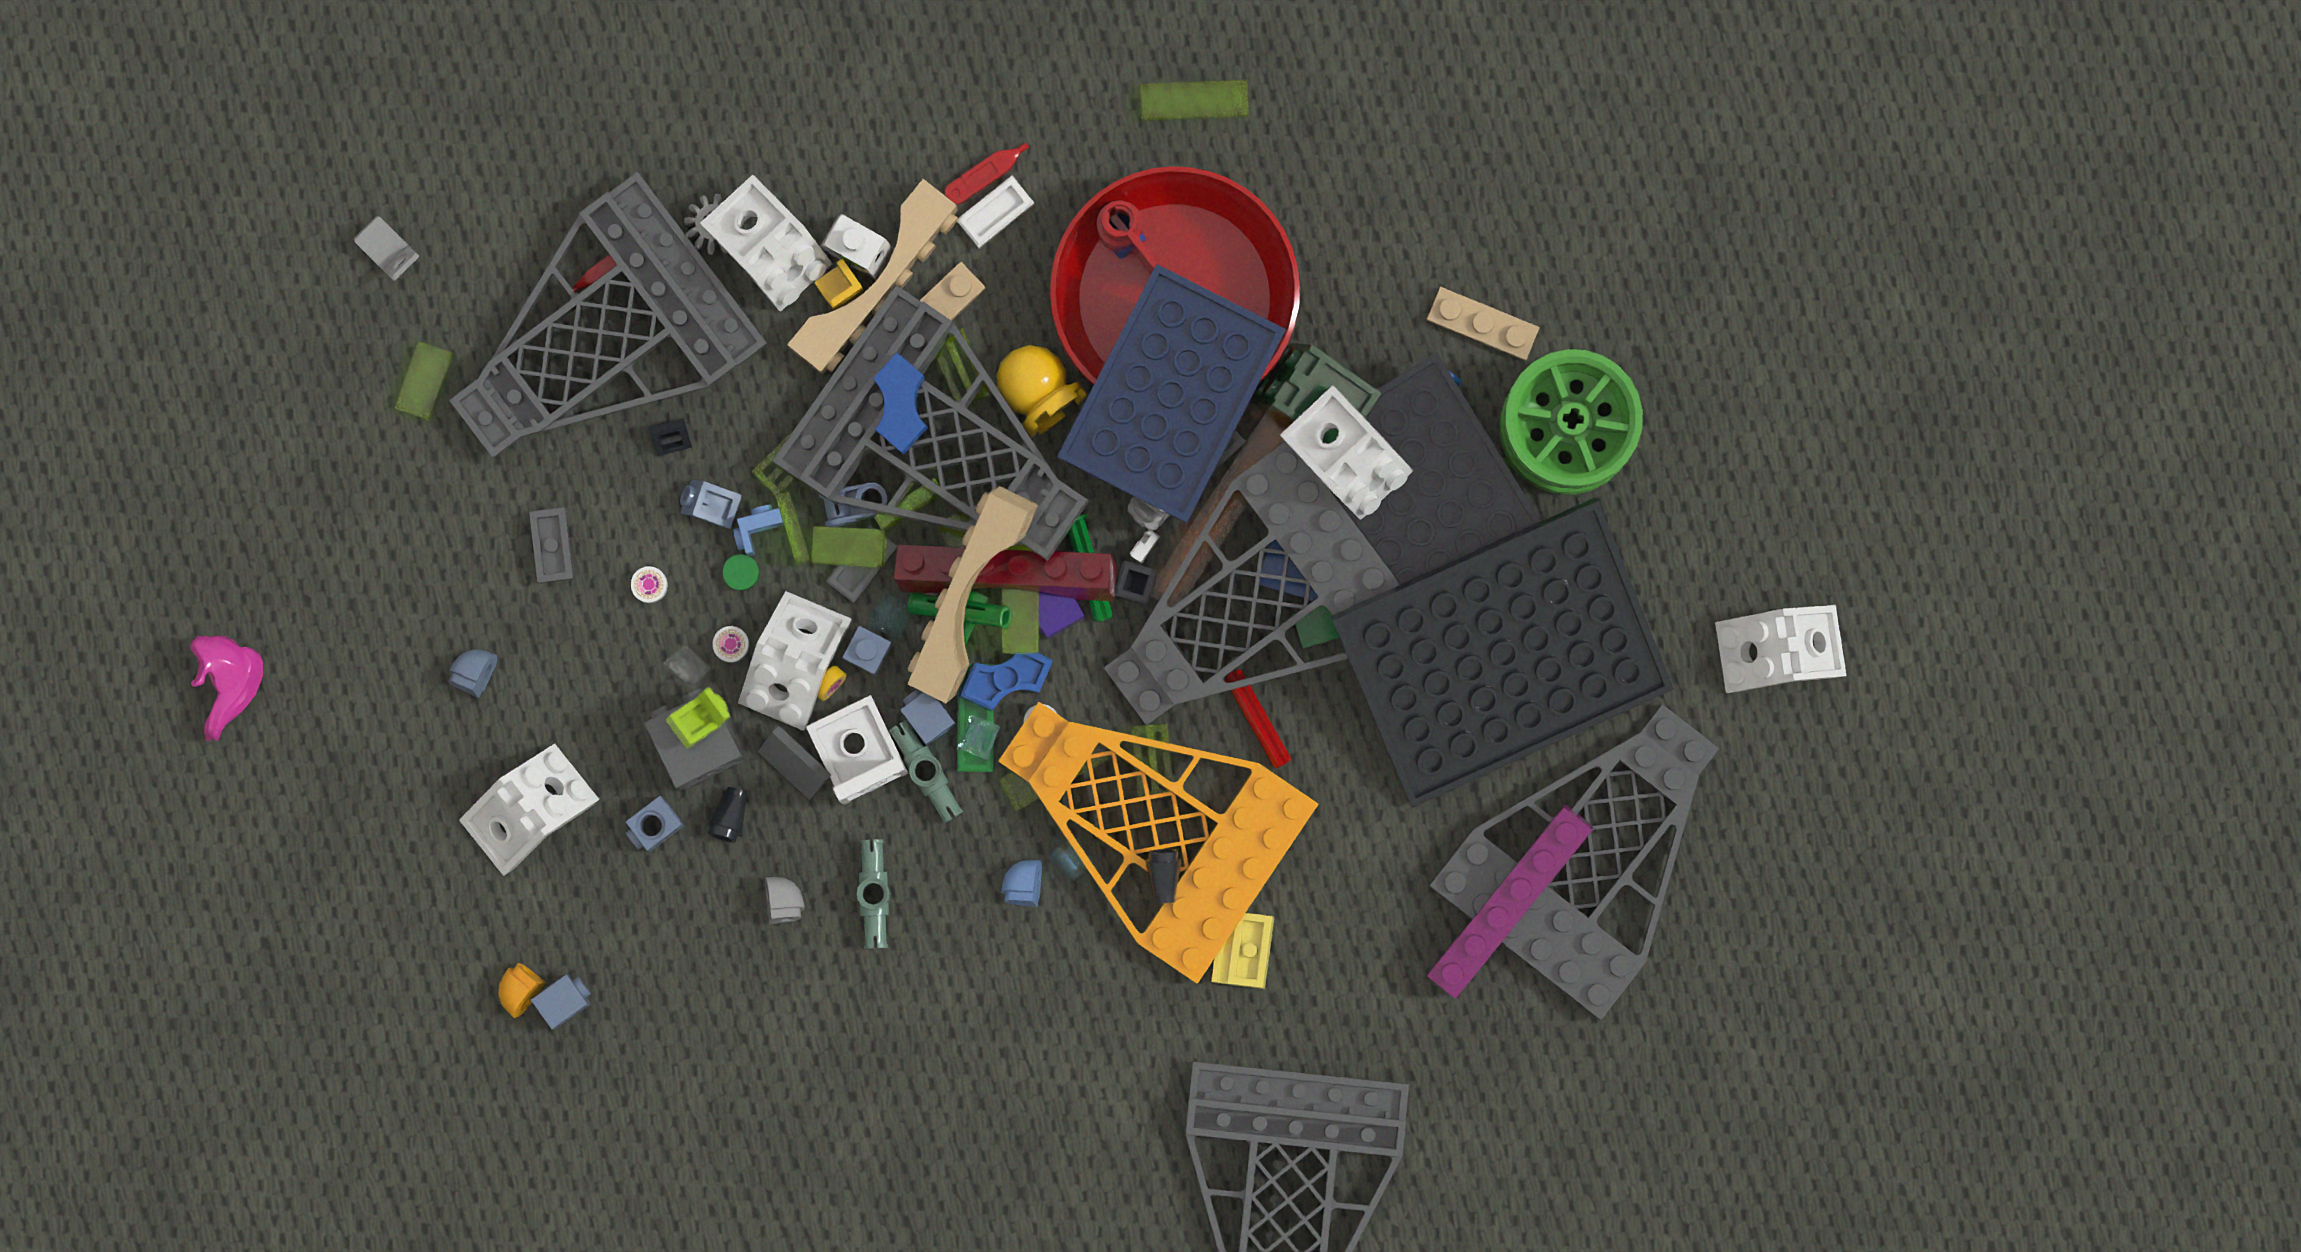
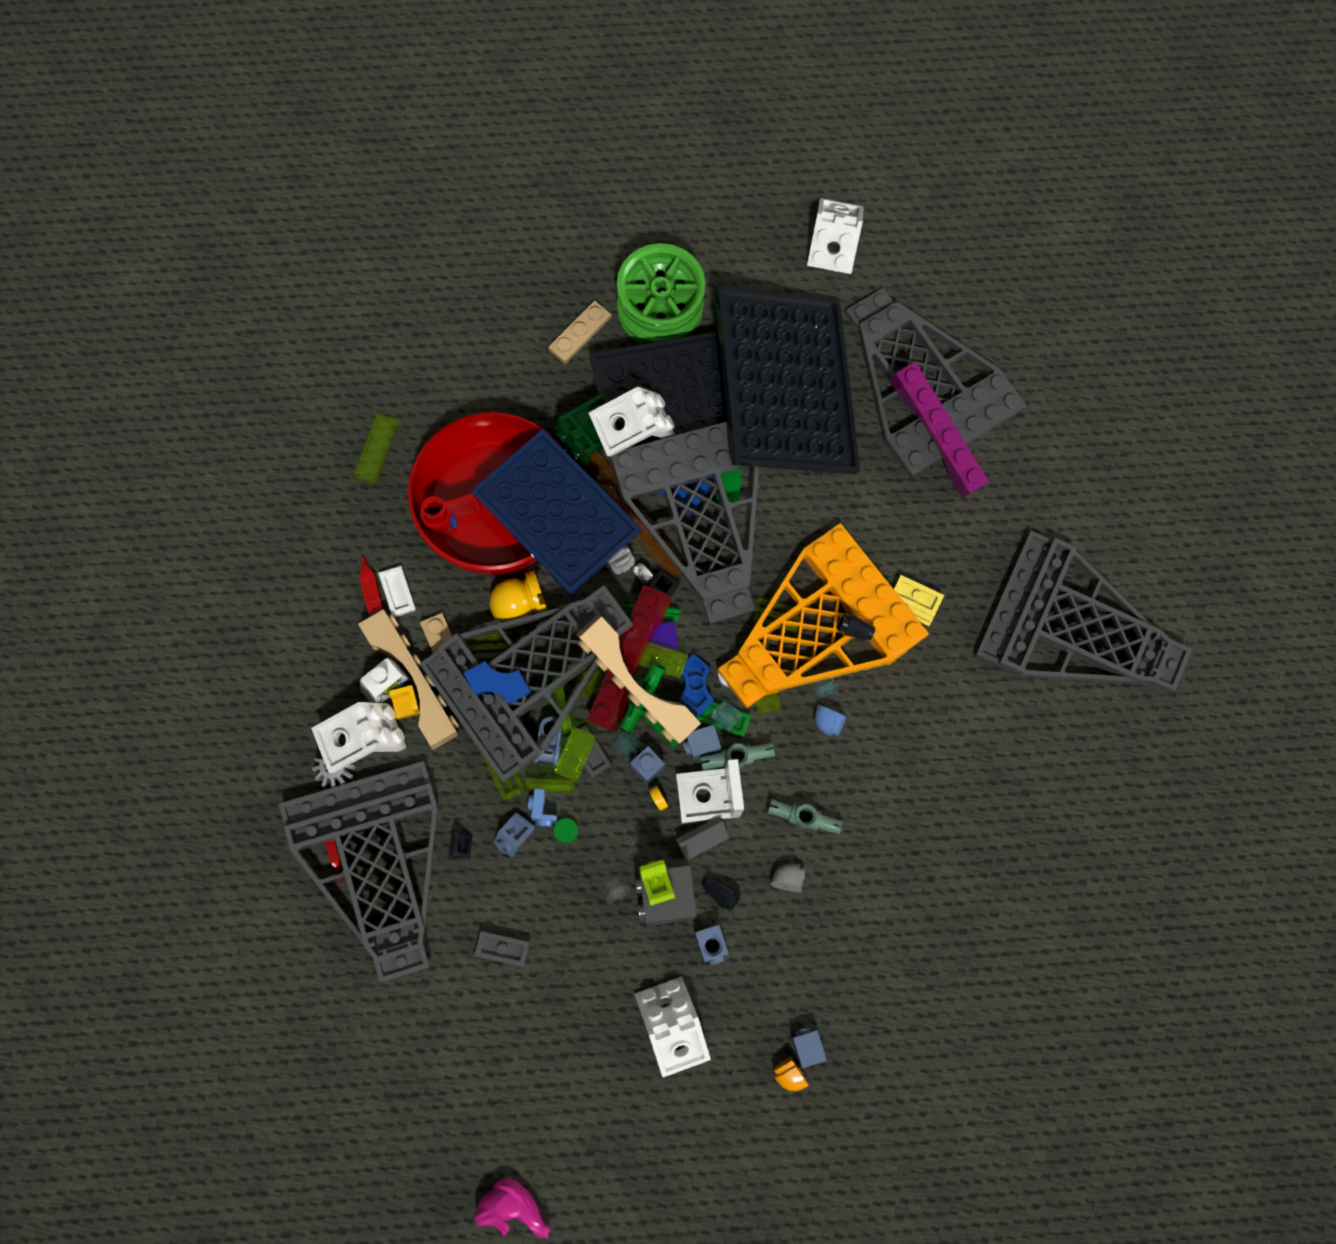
camera: 75 degrees left, 10 degrees down
light grey bracket [354,216,419,281] -> none
clear neon green tile [395,341,454,421] -> none
sand blue piece [448,649,497,698] -> none
tile [631,567,668,603] -> none
tile [713,626,749,663] -> none
white bracket [738,591,851,731] -> none
red axle [1225,669,1291,768] -> none

